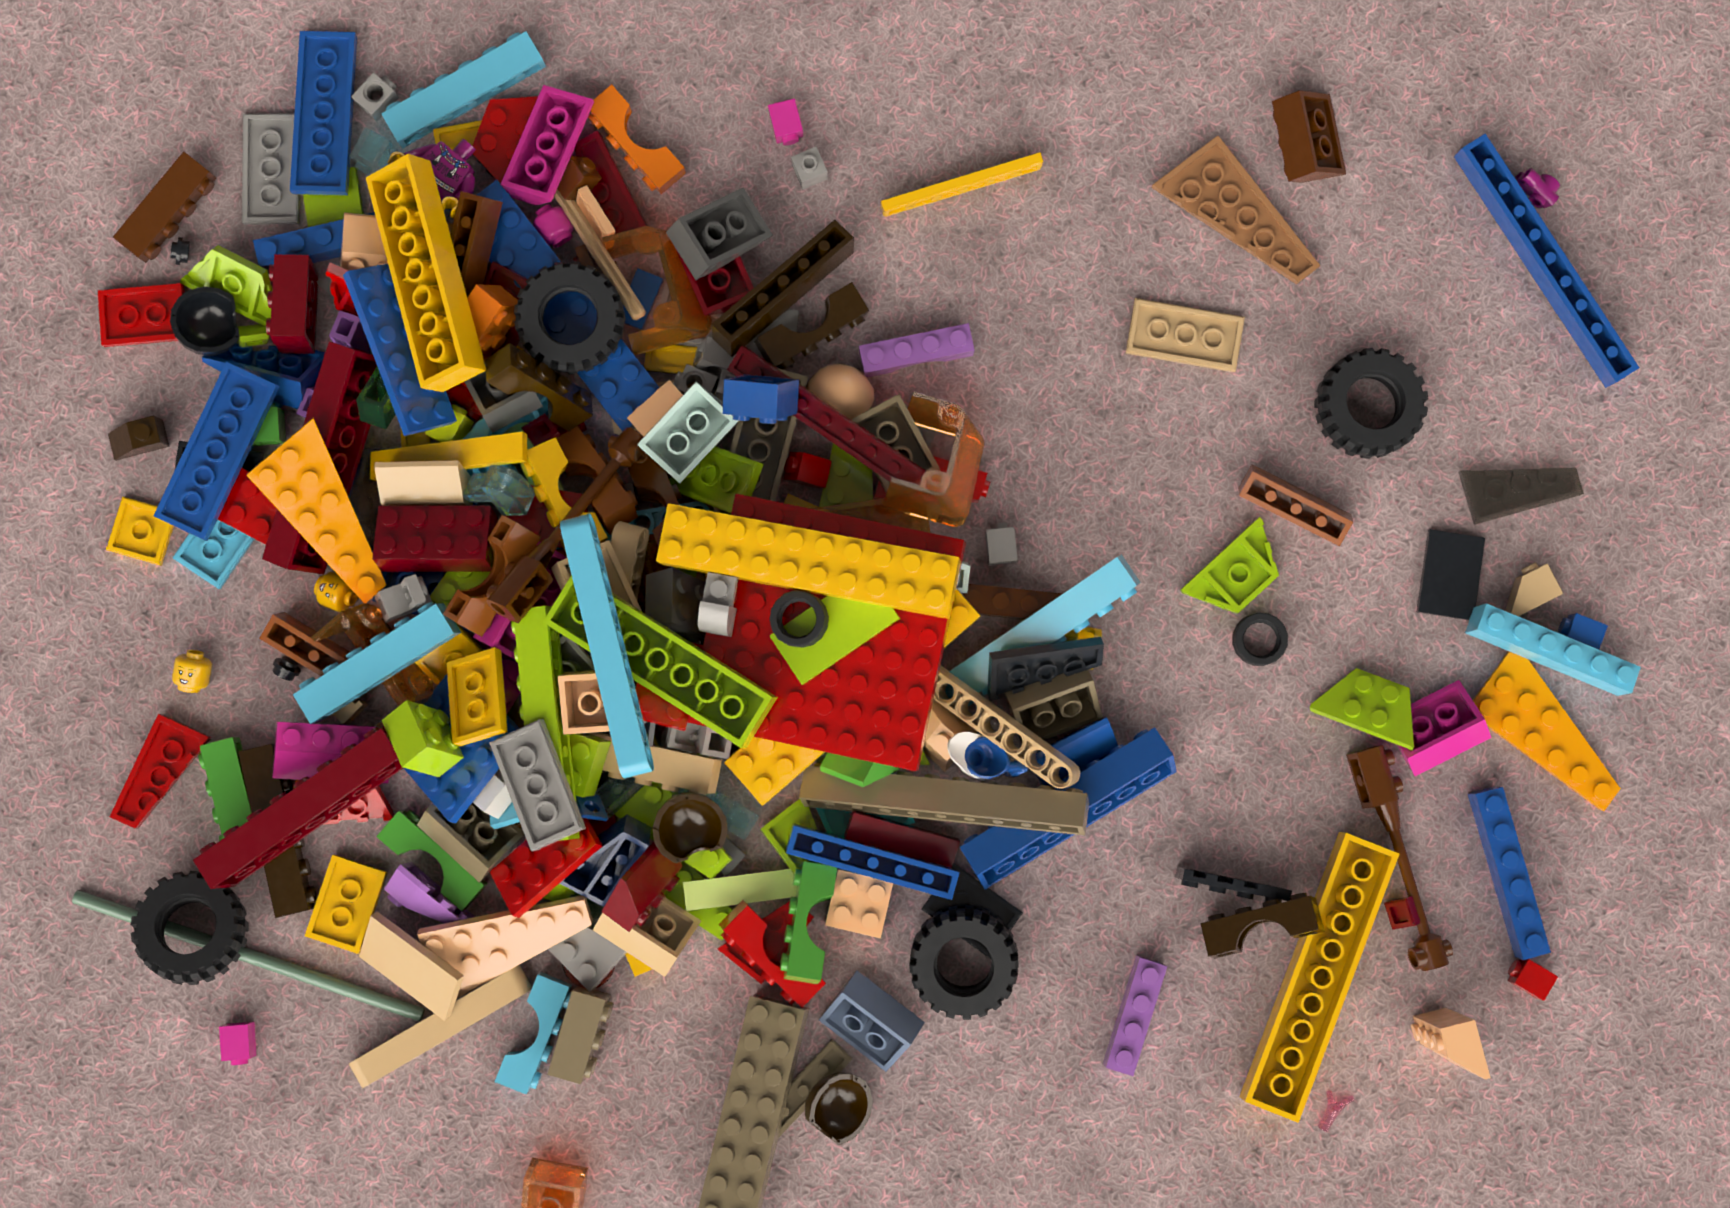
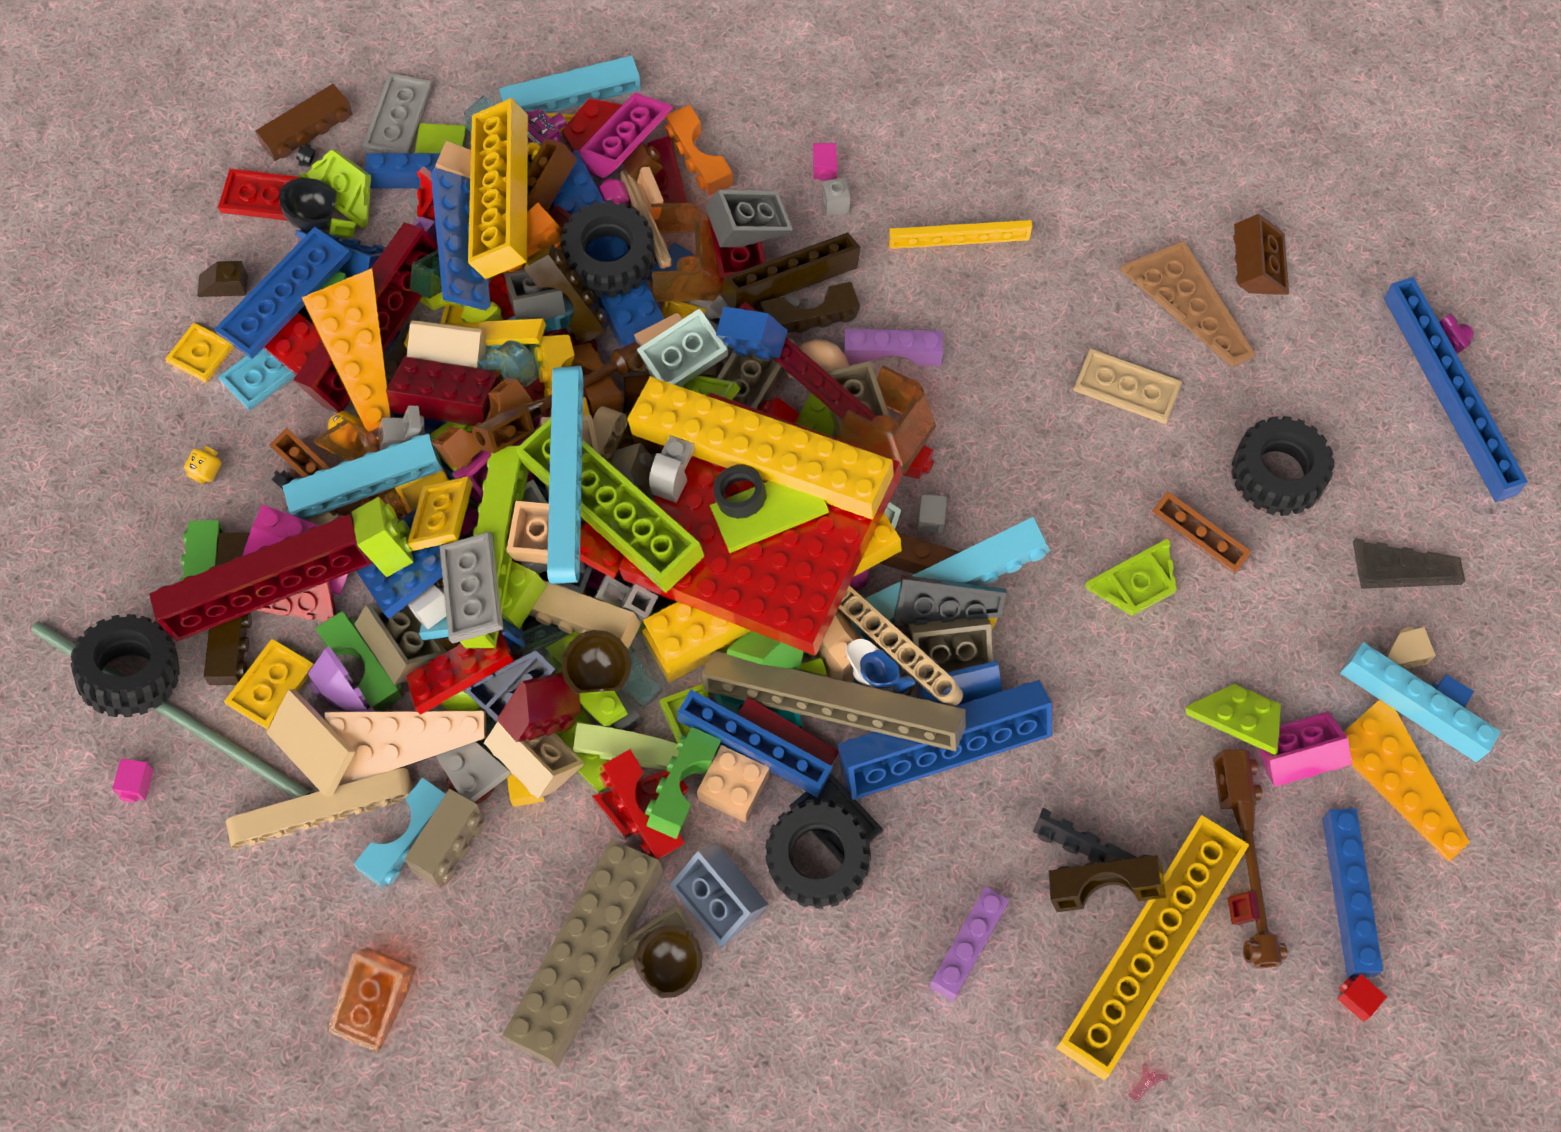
camera: 15 degrees right, 20 degrees down
red wing [110,714,212,829] -> none
dark red brick [266,254,319,354] -> none
blue plate [290,31,357,195] -> none
light grey brick [351,72,399,122] -> none
black tyre [1232,612,1288,666] -> none
light nougat slope [1411,1008,1490,1079] -> none
black tile [1416,529,1485,621] -> none

